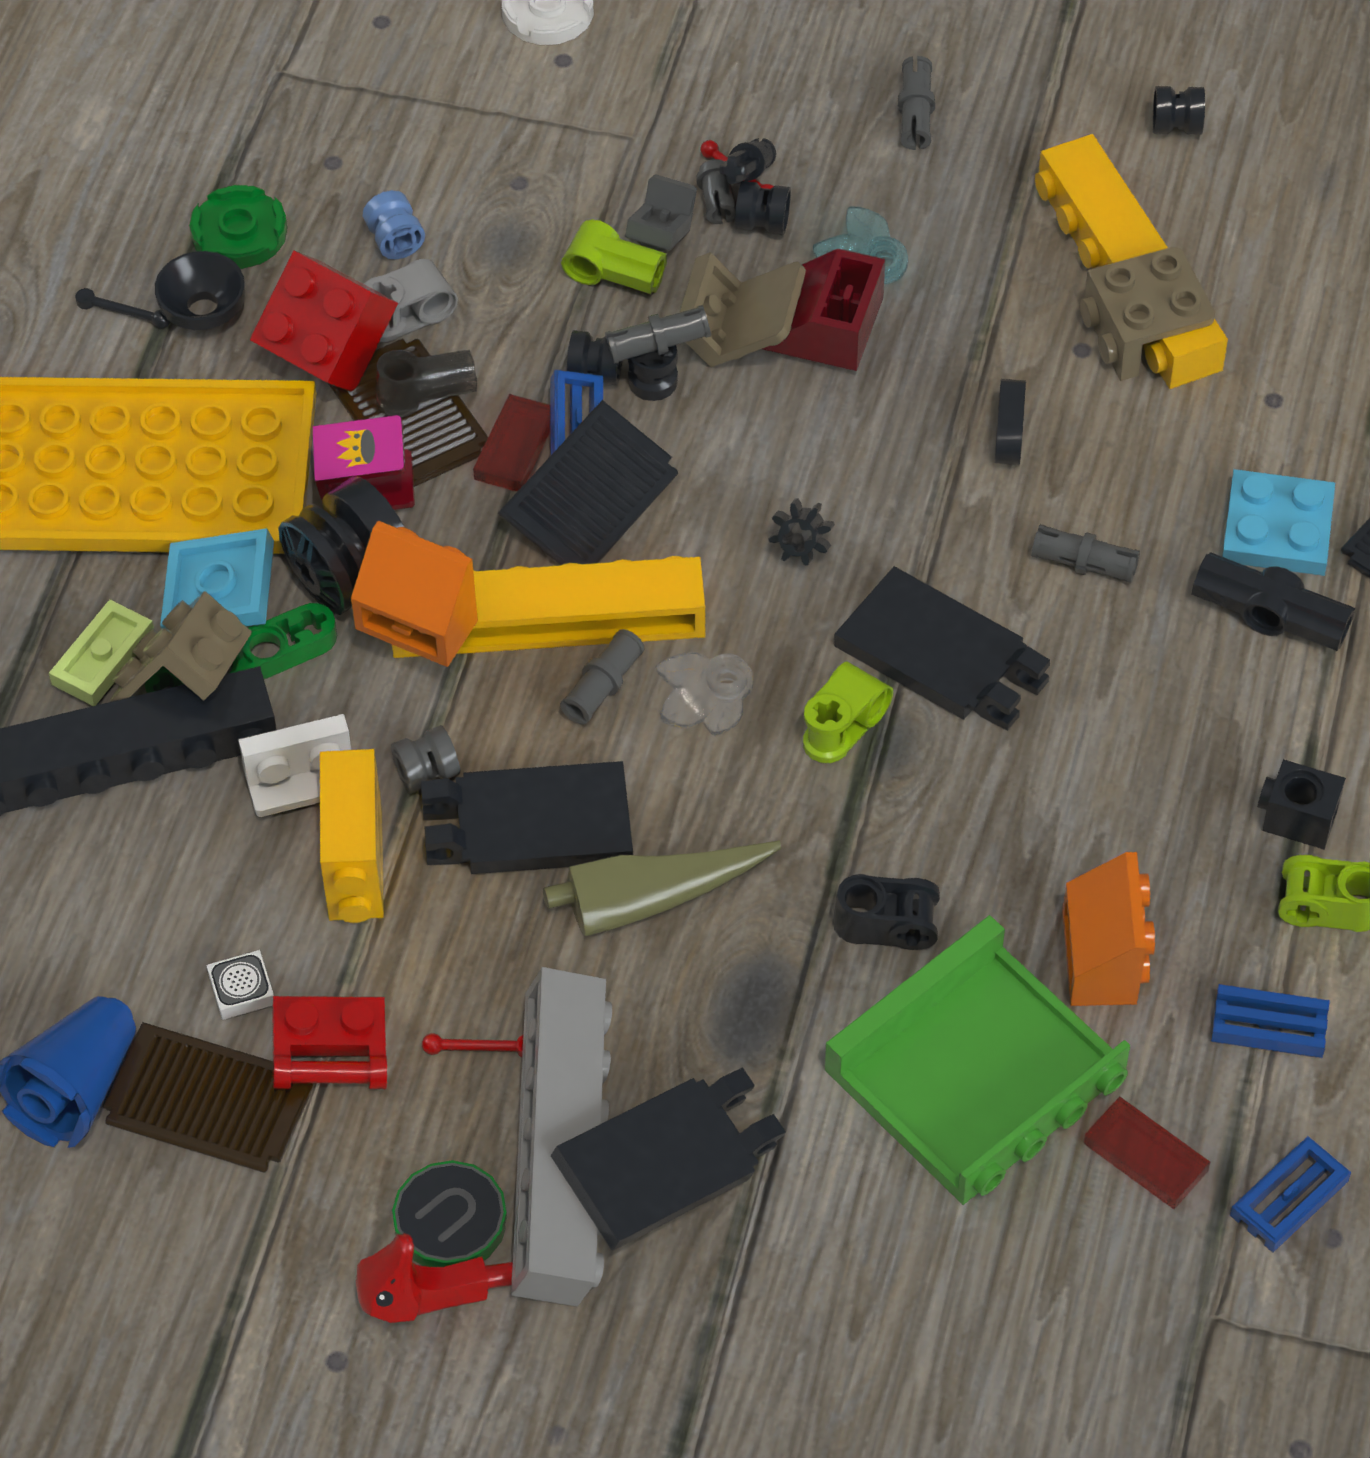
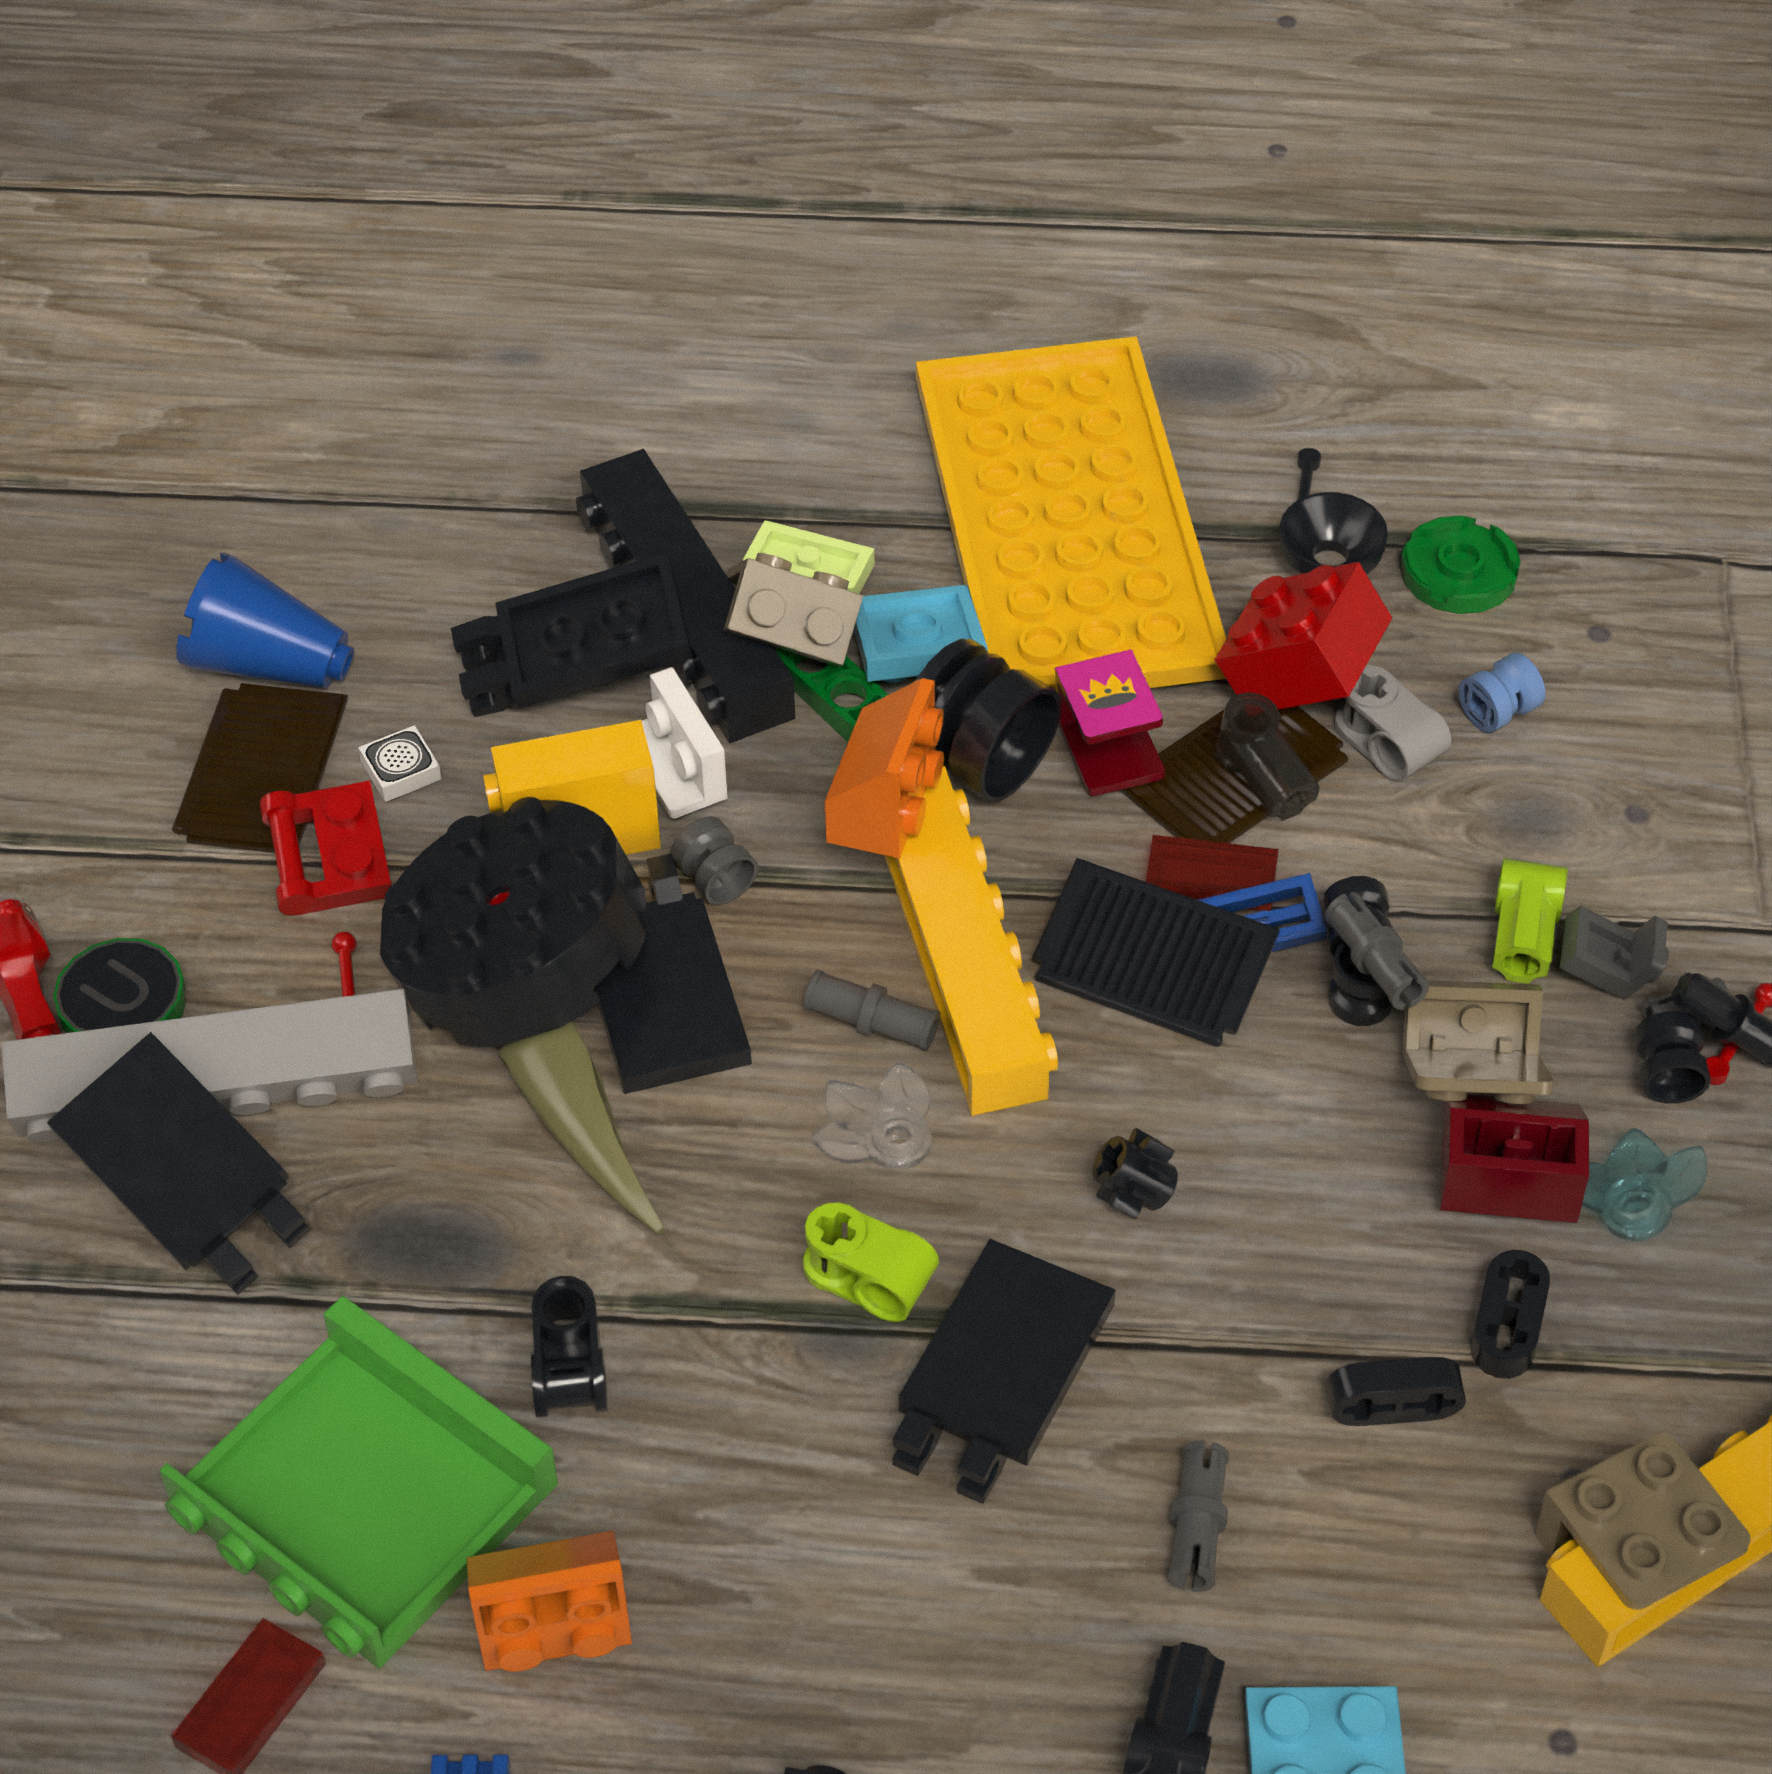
camera: 80 degrees right, 5 degrees down
none -> black piece [380,797,647,1047]
none -> black tile [451,552,694,717]
none -> black beam [1471,1250,1550,1379]

